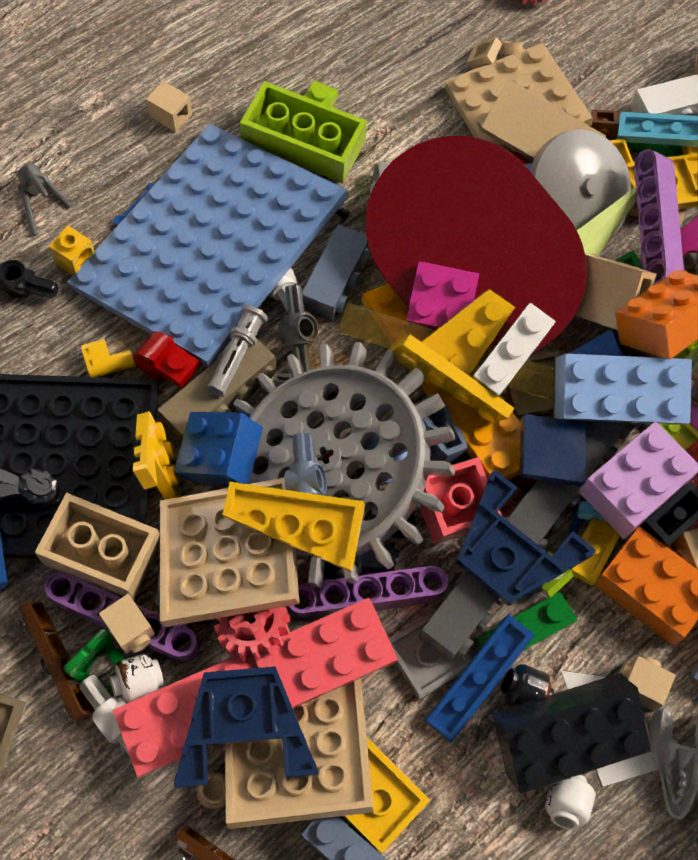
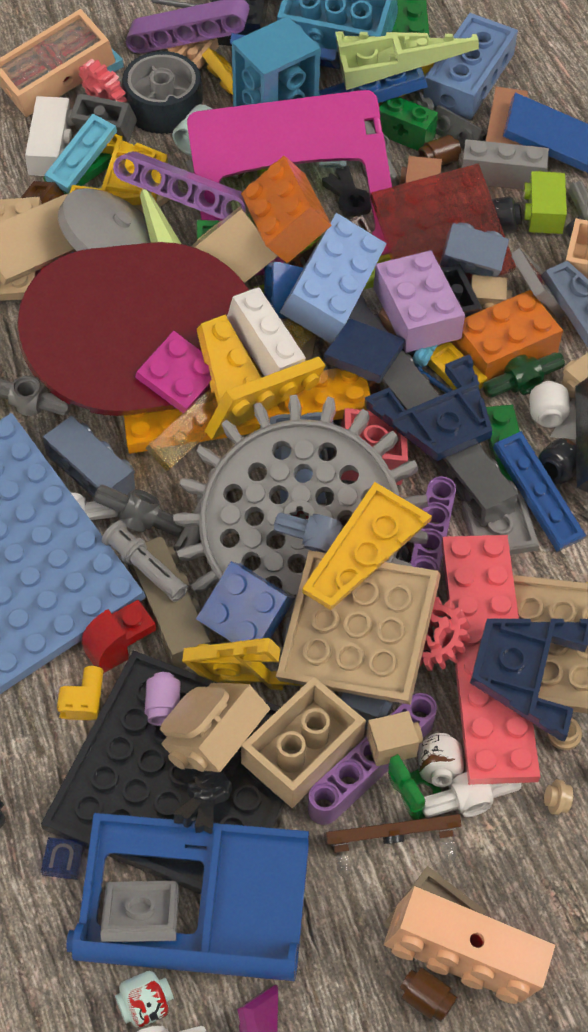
camera: 65 degrees left, 10 degrees down
none -> lavender brick [145,672,181,726]
none -> tan brick [160,683,270,772]
none -> dark green axle [483,352,565,398]
none -> white head [529,381,570,428]
none -> tan plate [544,779,573,815]

